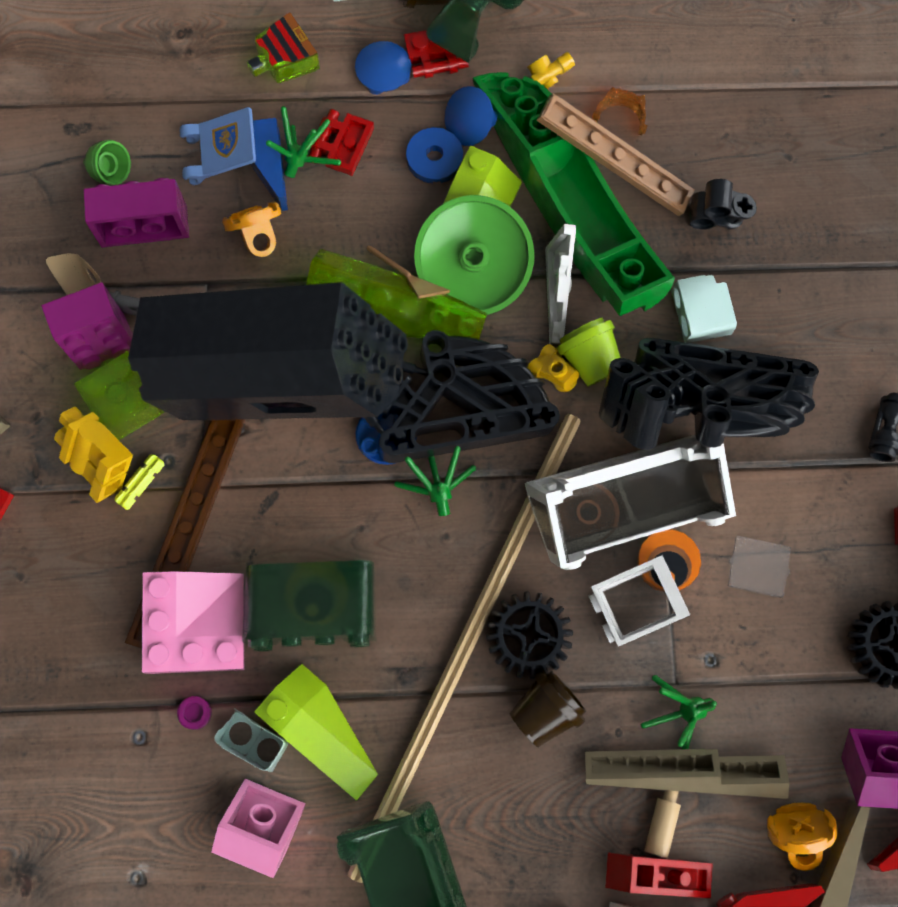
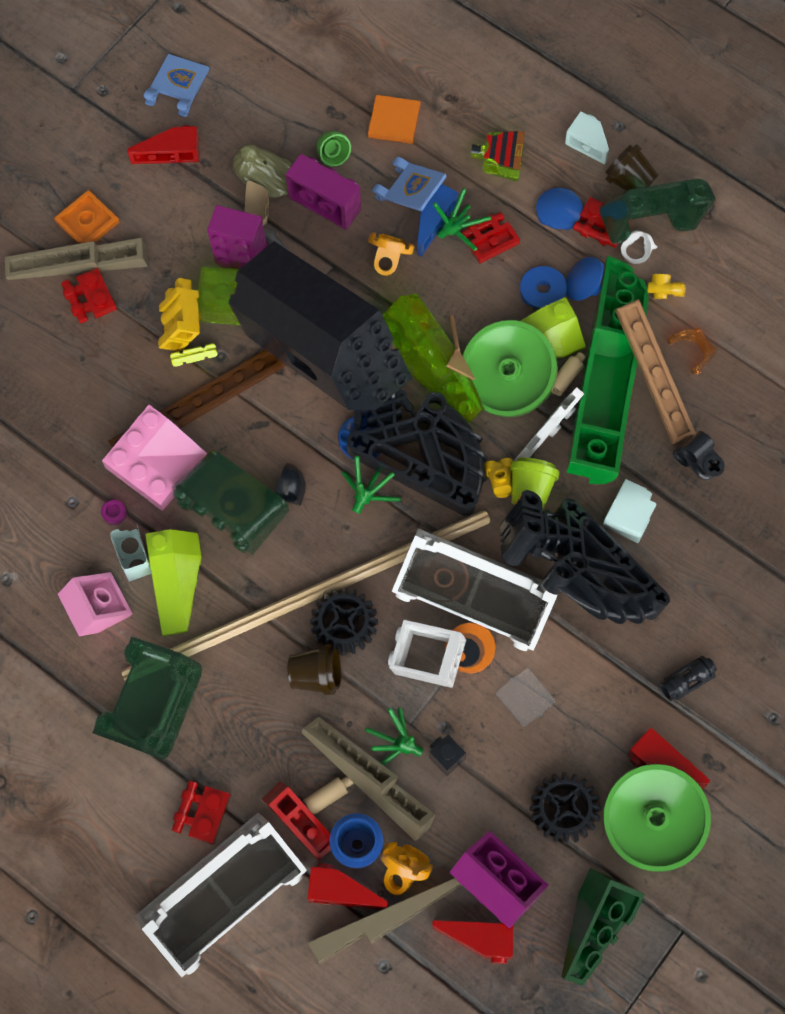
camera: 45 degrees right, 5 degrees down
none -> olive hair [233,144,292,198]
none -> black brick [276,463,306,506]
none -> blue piece [330,813,383,868]
none -> orange tile [368,95,421,144]
none -> black brick [429,734,466,776]
none -> tan cylinder [552,352,586,396]
none -> white piece [621,230,657,264]

